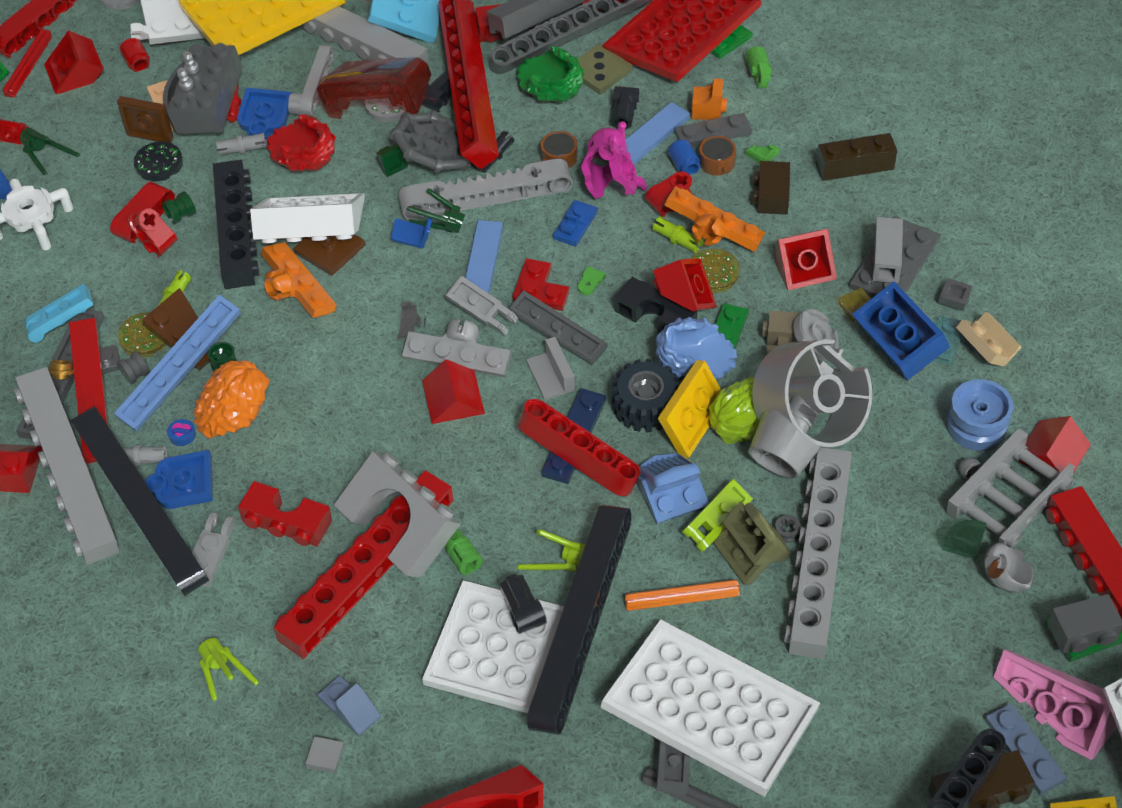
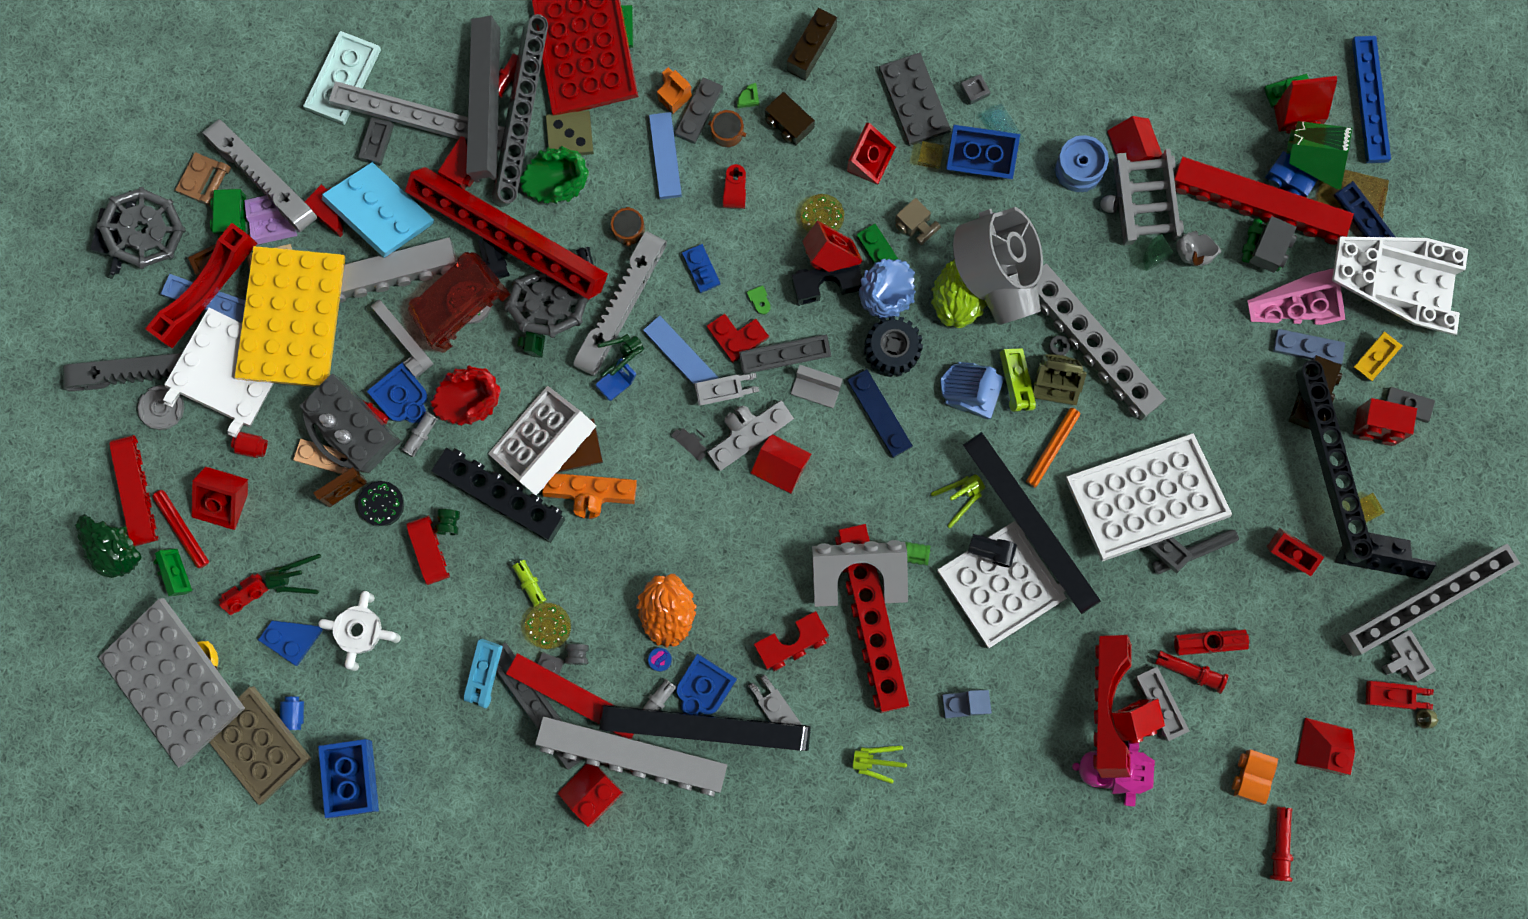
camera: 50 degrees left, 25 degrees up
pearl gold plate [47,360,75,379] -> none
medium blue plate [114,294,241,432] -> none
red piece [128,208,177,258] -> none
reddish brown wing [142,288,210,371] -> none
dark green wheel [208,342,237,372] -> none
light grey tile [305,736,345,774] -> none
red beam [518,399,640,497] -> none
dark pink helmet [581,122,647,199] -> none
black piece [611,86,639,130] -> none
lime pin [652,216,704,254] -> none
yellow plate [658,360,721,458] -> none
orange plate [665,186,766,252] -> none
blue brick [668,140,700,175] -> none
bright green hinge [745,46,772,88] -> none
light grey tile [793,309,839,361] -> none
light grey brick [872,217,903,283] -> none
tan bracket [956,312,1021,366] -> none

